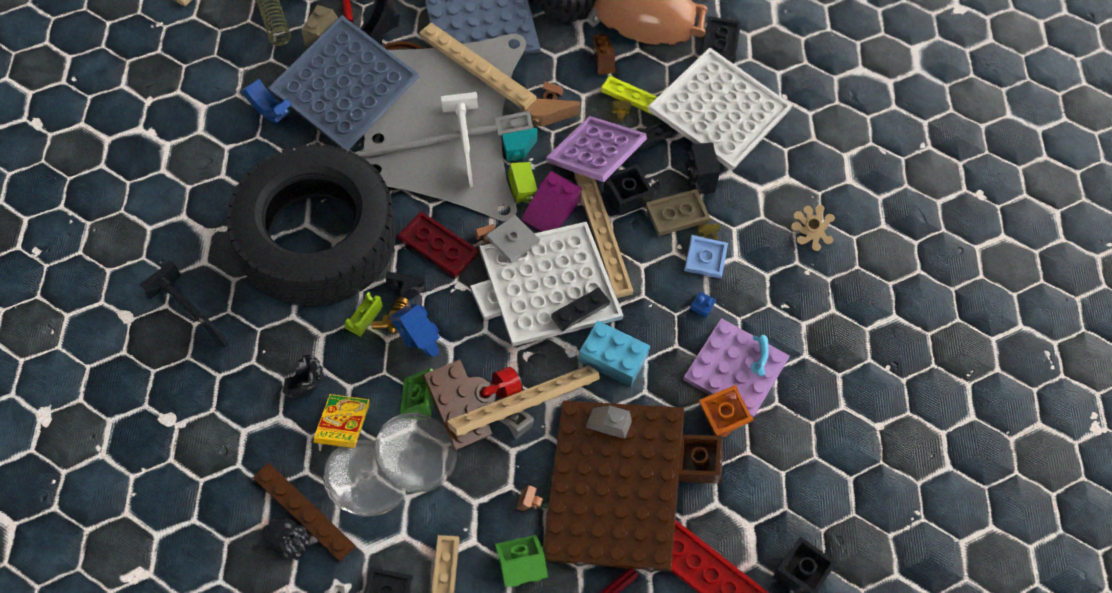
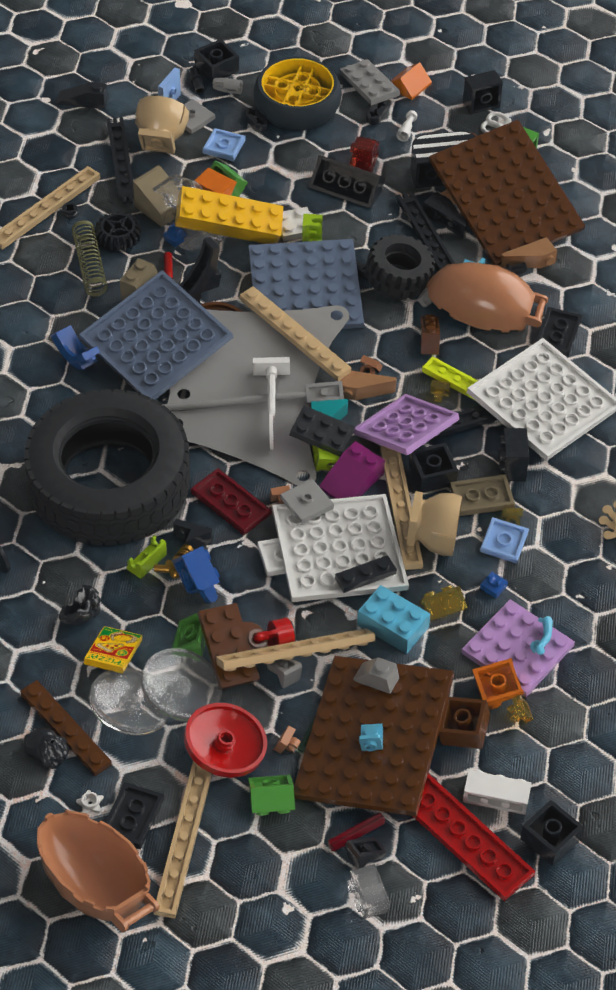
camera: 10 degrees right, 10 degrees down
none -> red dish [184,703,267,778]
none -> black plate [289,406,355,456]
none -> medium azure bracket [359,724,383,751]
none -> tan plate [407,491,462,556]
none -> clear yellow bracket [419,585,468,621]
none -> white brick [463,770,532,815]
none -> clear yellow tile [507,695,533,723]

